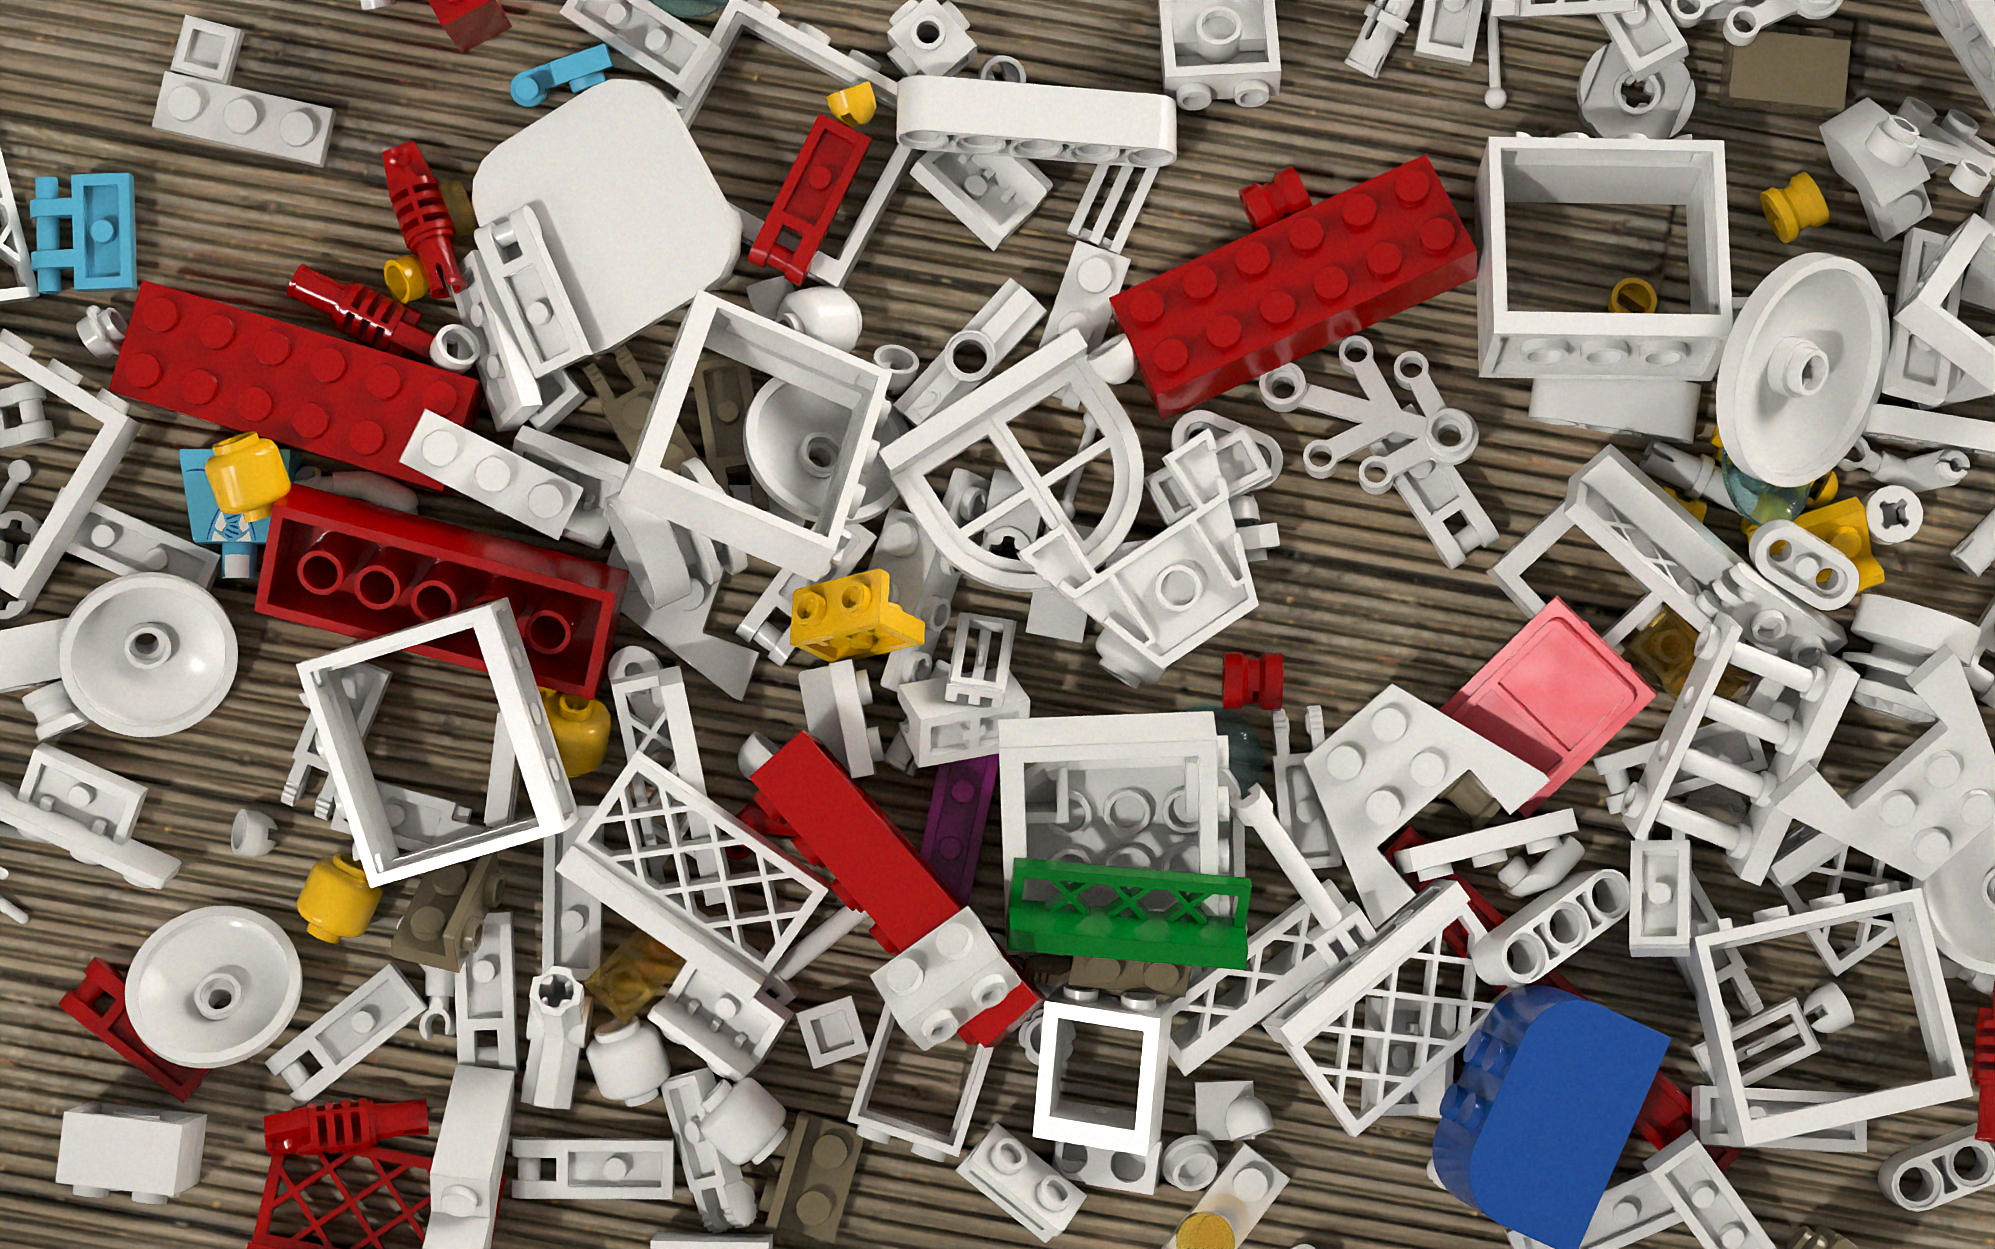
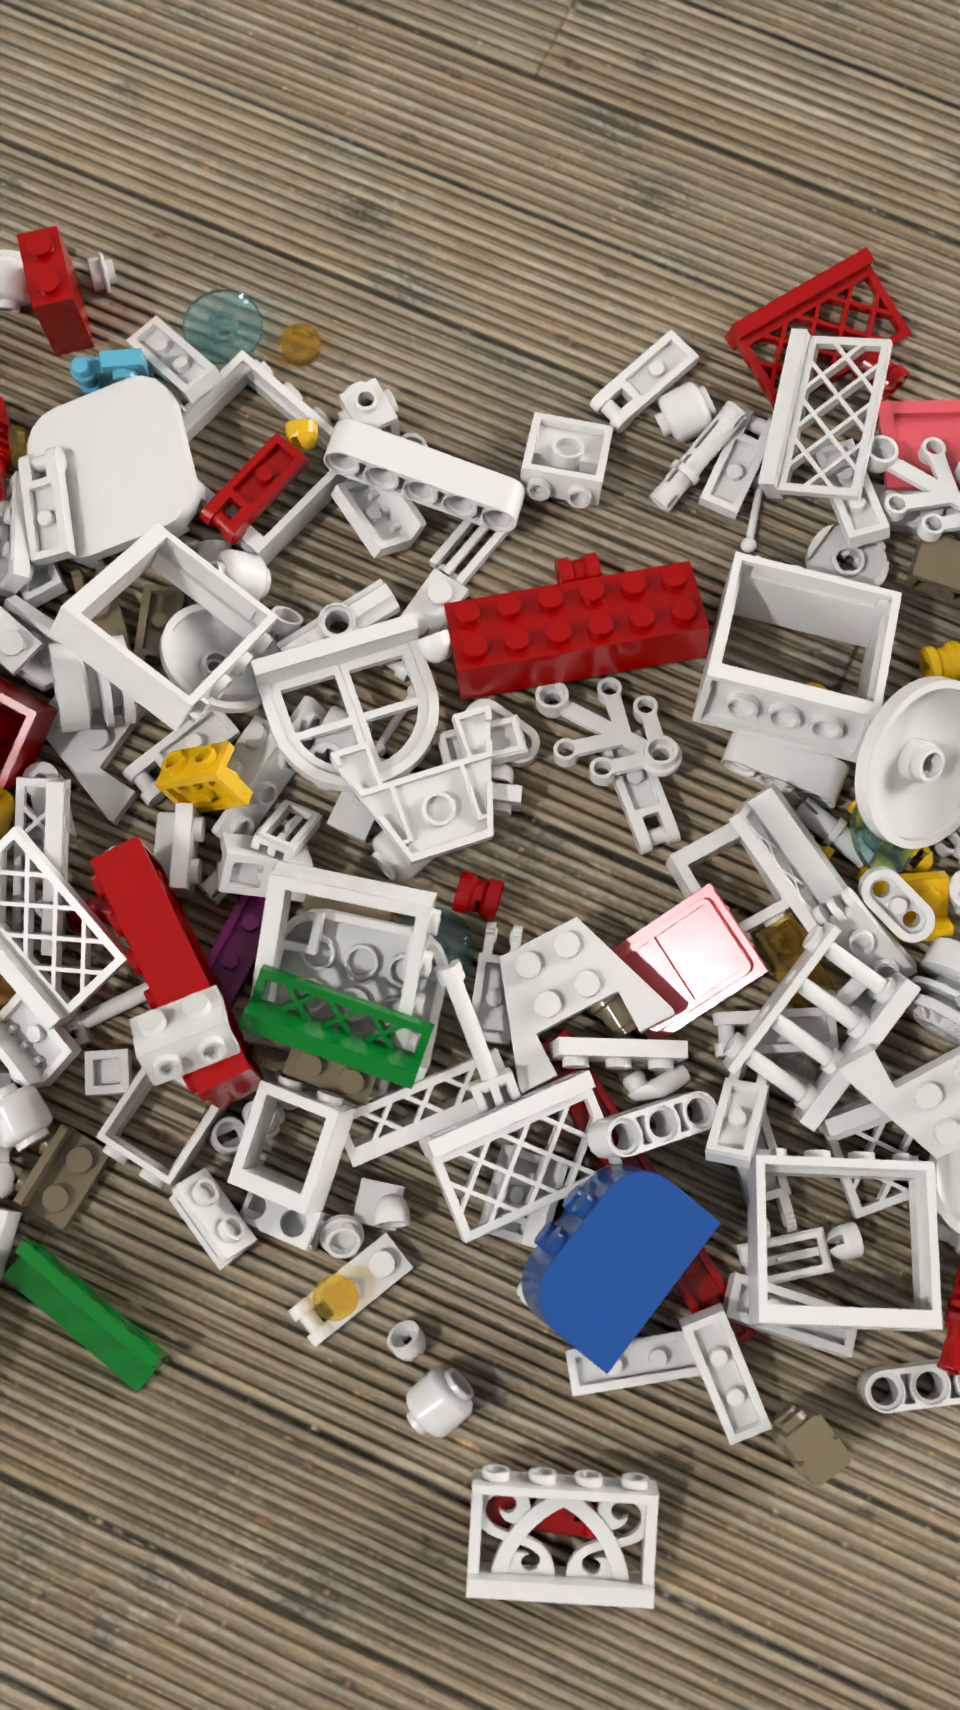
camera: 15 degrees right, 10 degrees down
none -> white hinge [210,1117,245,1155]

